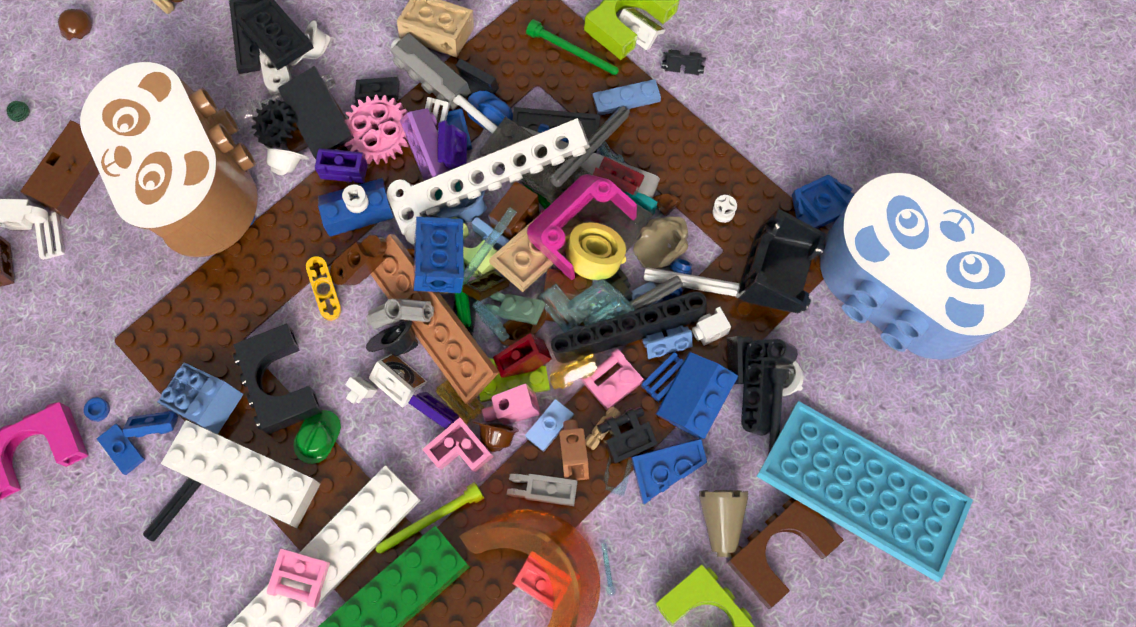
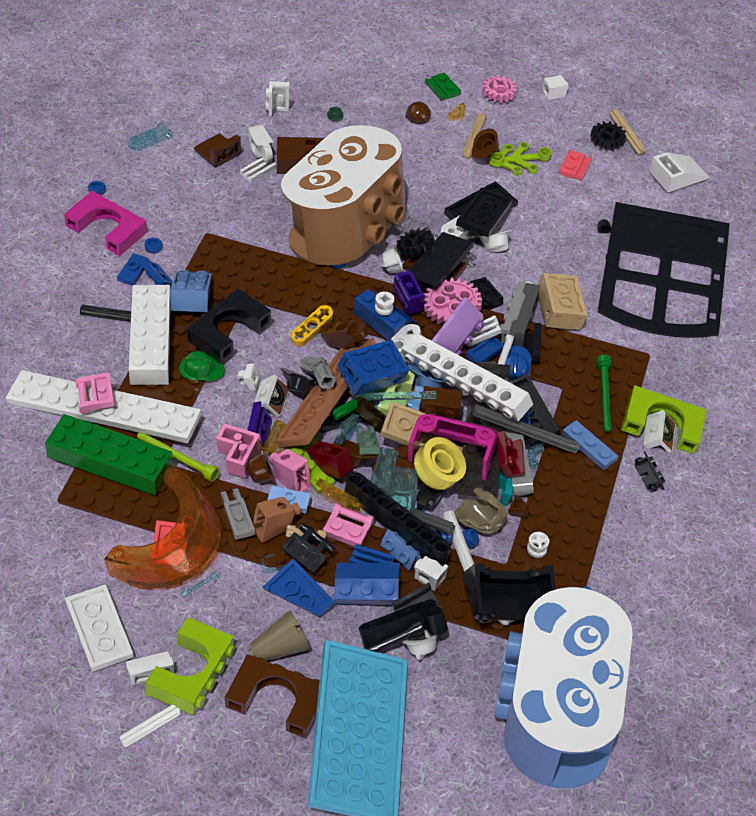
camera: 55 degrees right, 20 degrees down
dark purple plate [438,120,467,170] -> none

